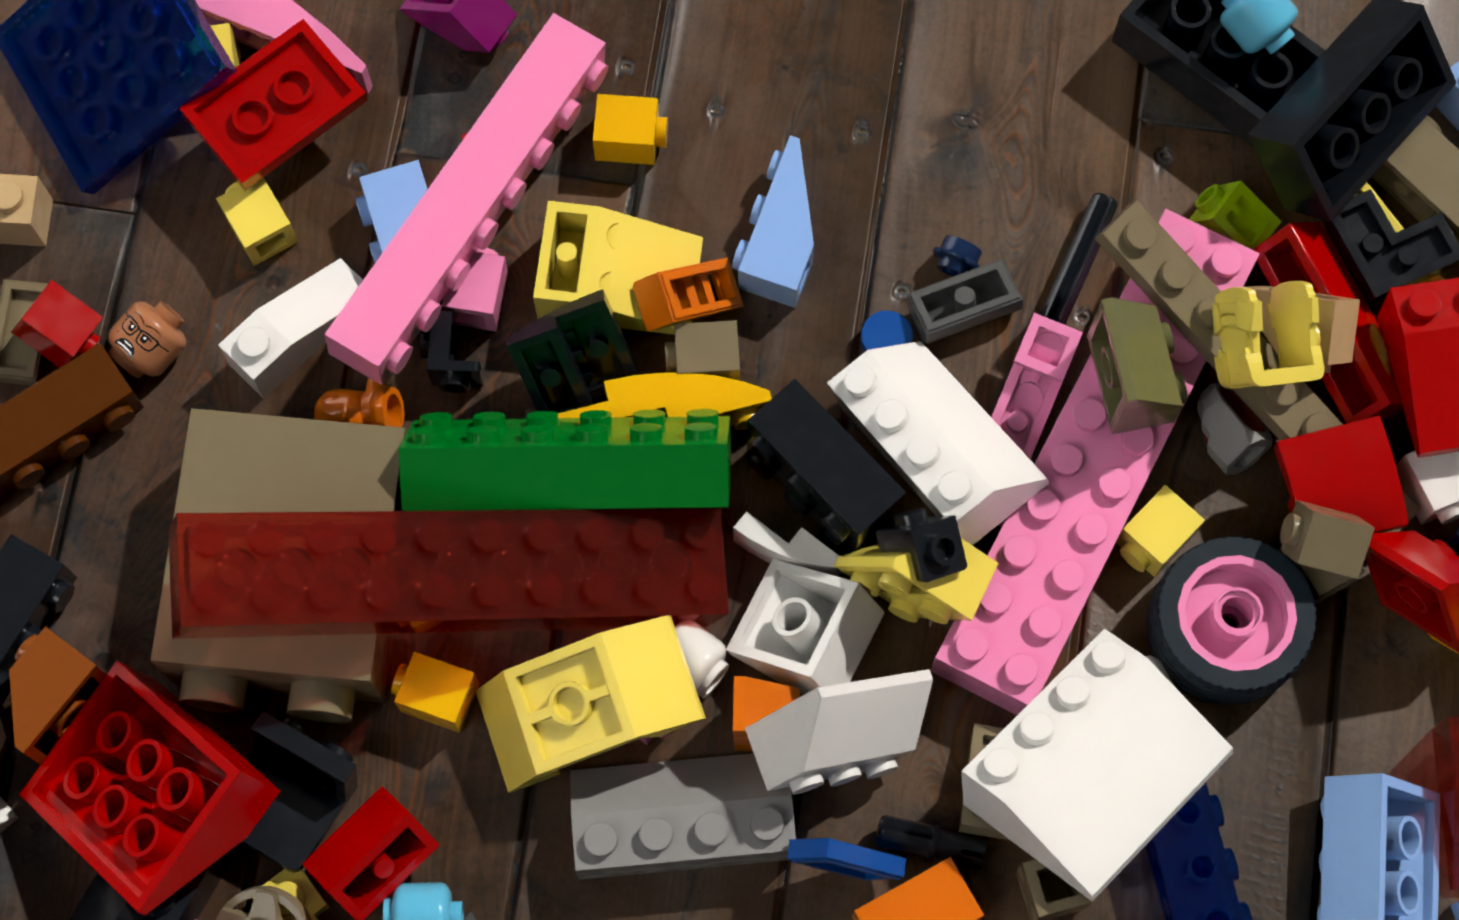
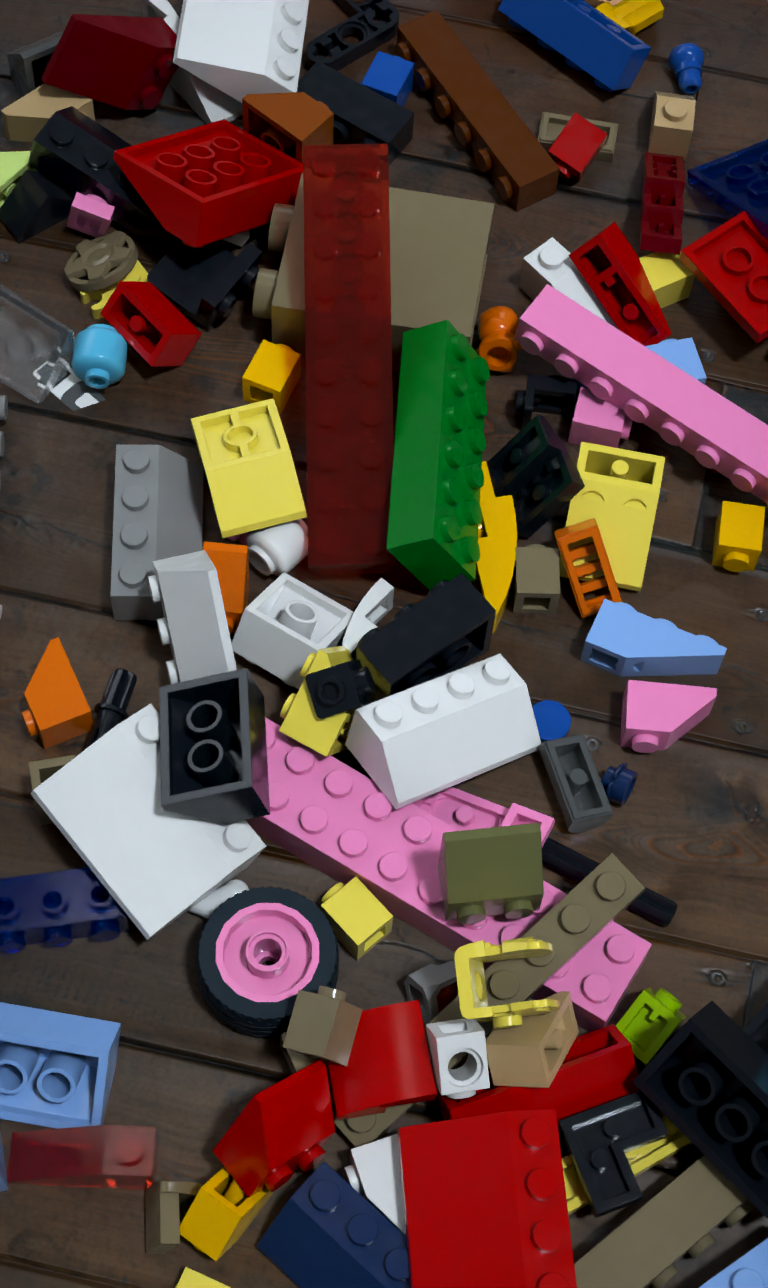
camera: 90 degrees right, 10 degrees down
nougat head [108,301,187,379] -> none
blue tile [787,838,906,881] -> none
none -> black slope [159,668,270,824]
none -> white brick [426,1018,490,1099]
none -> red slope [568,222,672,346]
none -> bright pink slope [620,680,717,753]
none -> dark red slope [639,152,685,255]

